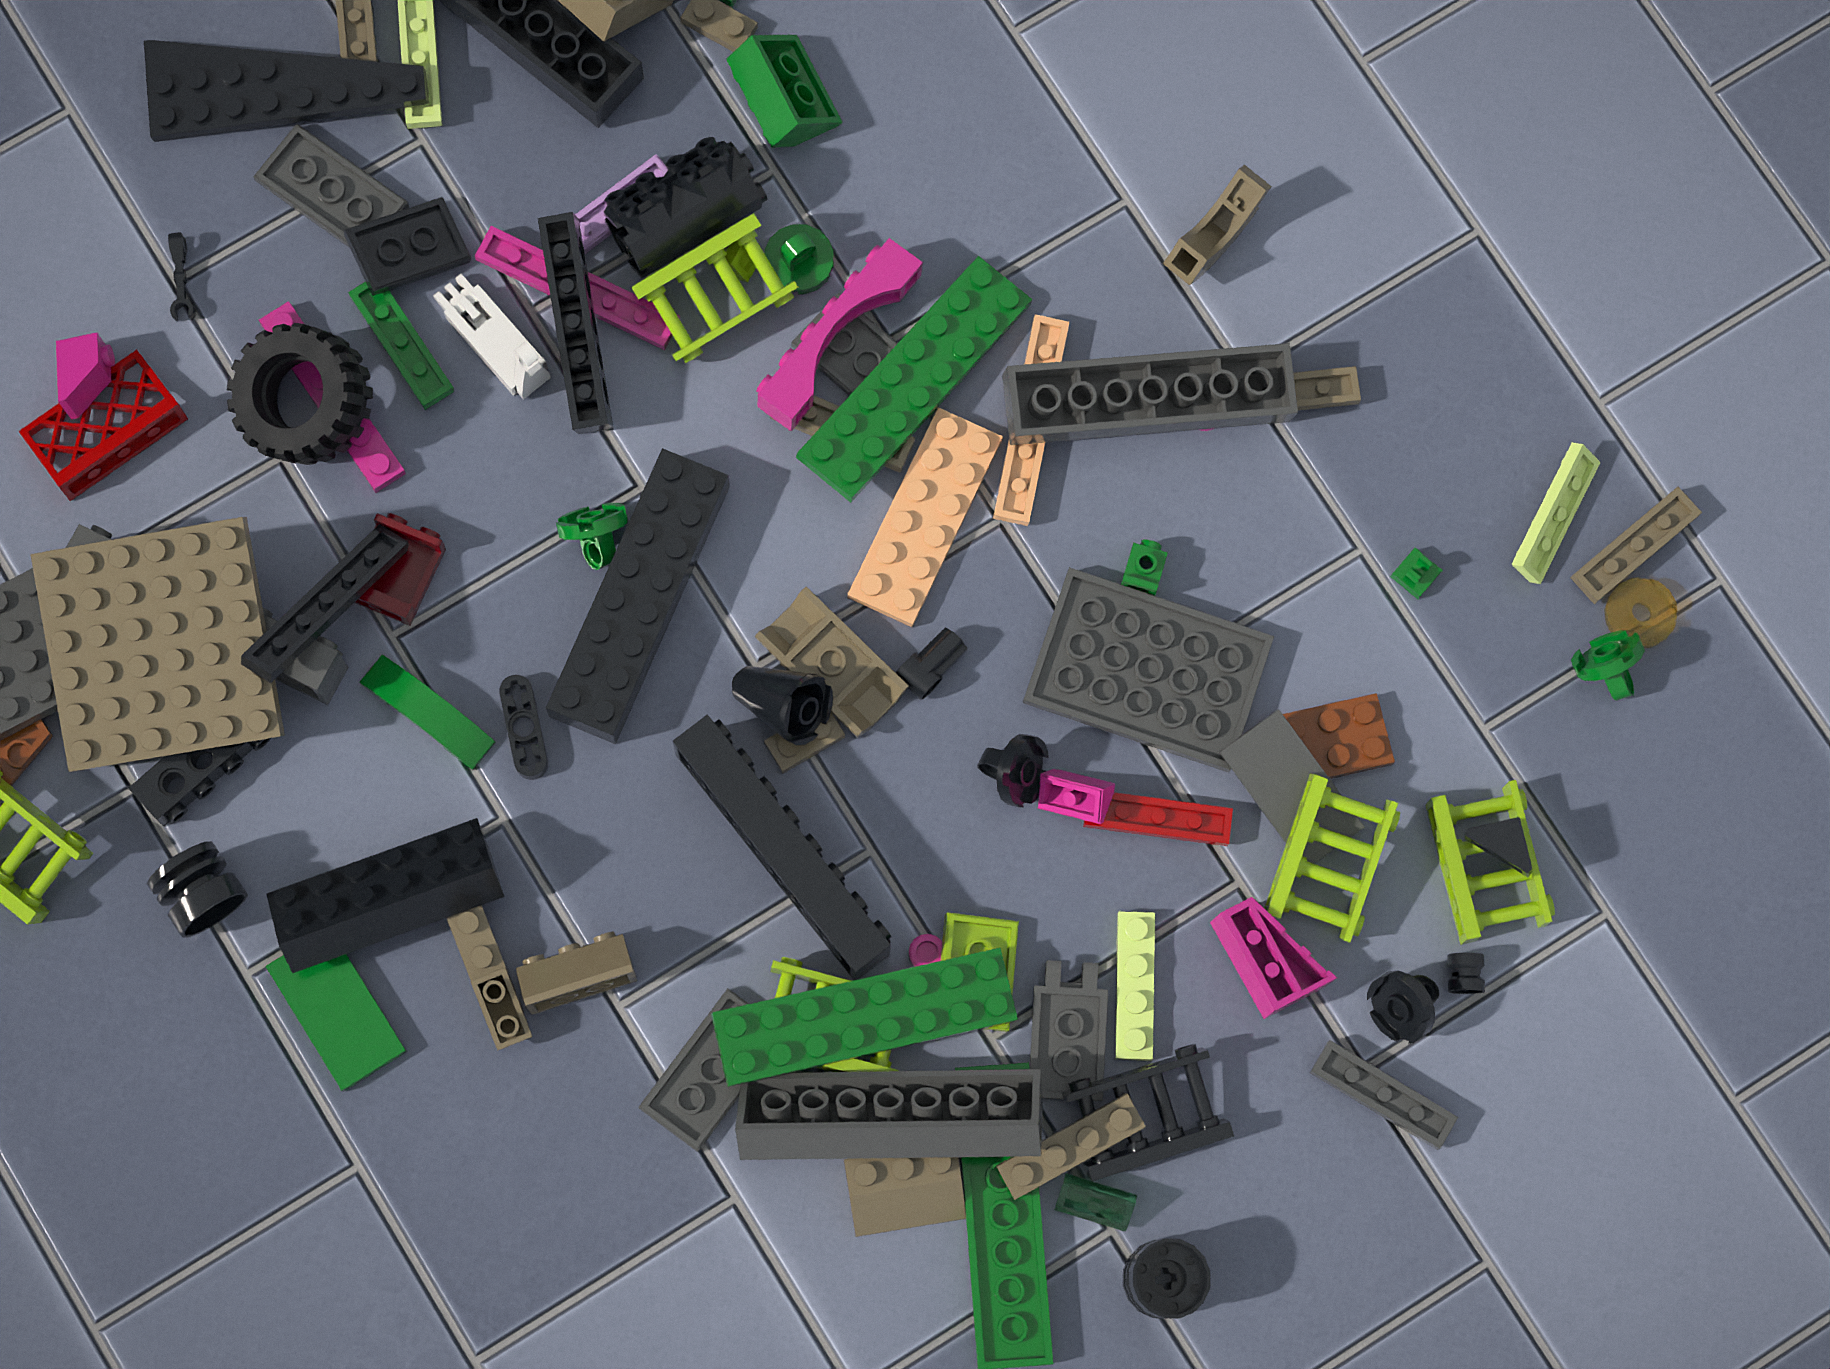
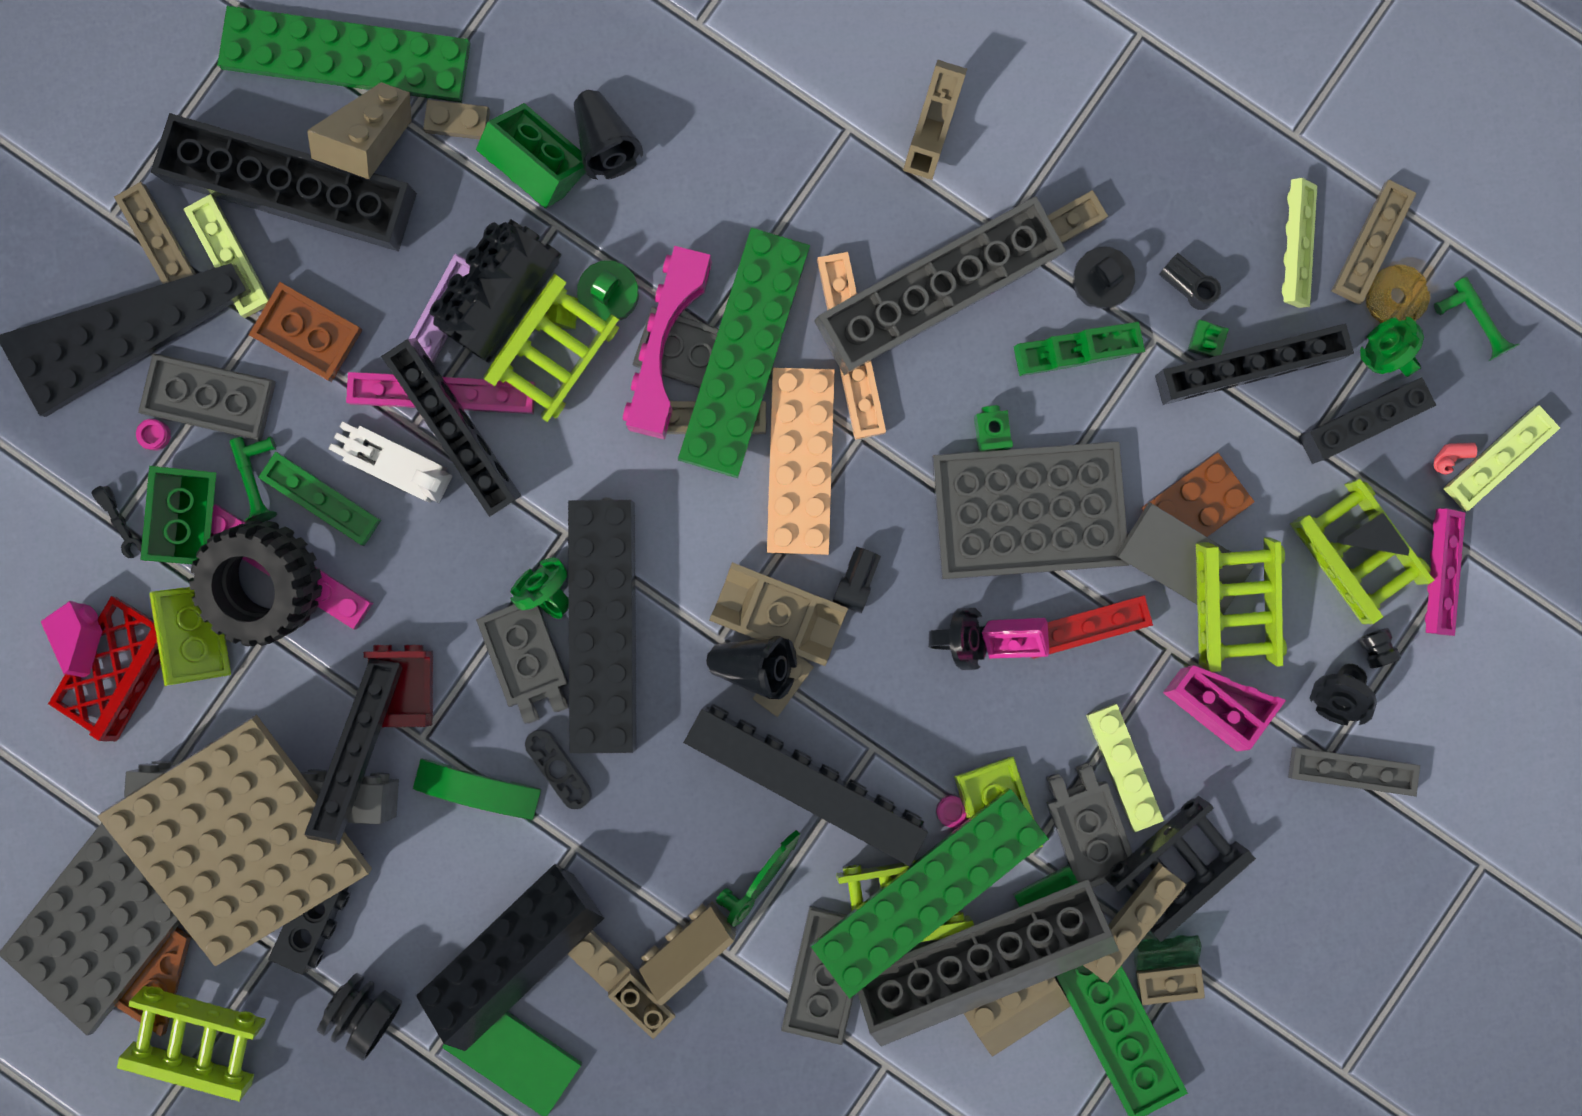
camera: 15 degrees left, 10 degrees up
black tile [344,197,471,296] -> none
black wheel [1123,1239,1211,1319] -> none
none -> dark pink tile [136,419,171,451]
none -> green slope [140,466,216,564]
none -> lime tile [149,587,231,686]
none -> green piece [229,436,277,523]
none -> dark orange plate [248,282,363,383]
none -> dark grey tile [476,604,569,724]
none -> black cone [574,90,643,180]
none -> green brick [716,830,801,927]
none -> green slope [1013,322,1145,376]
none -> black tile [1072,247,1135,310]
none -> dark tan plate [1136,964,1205,1005]
none -> black brick [1155,323,1354,405]
none -> black piece [1159,252,1221,310]
none -> black brick [1298,377,1436,464]
none -> dark pink plate [1425,509,1466,636]
none -> coral arm [1433,443,1477,475]
none -> green piece [1434,277,1520,361]
none -> yellowish green plate [1443,405,1560,511]

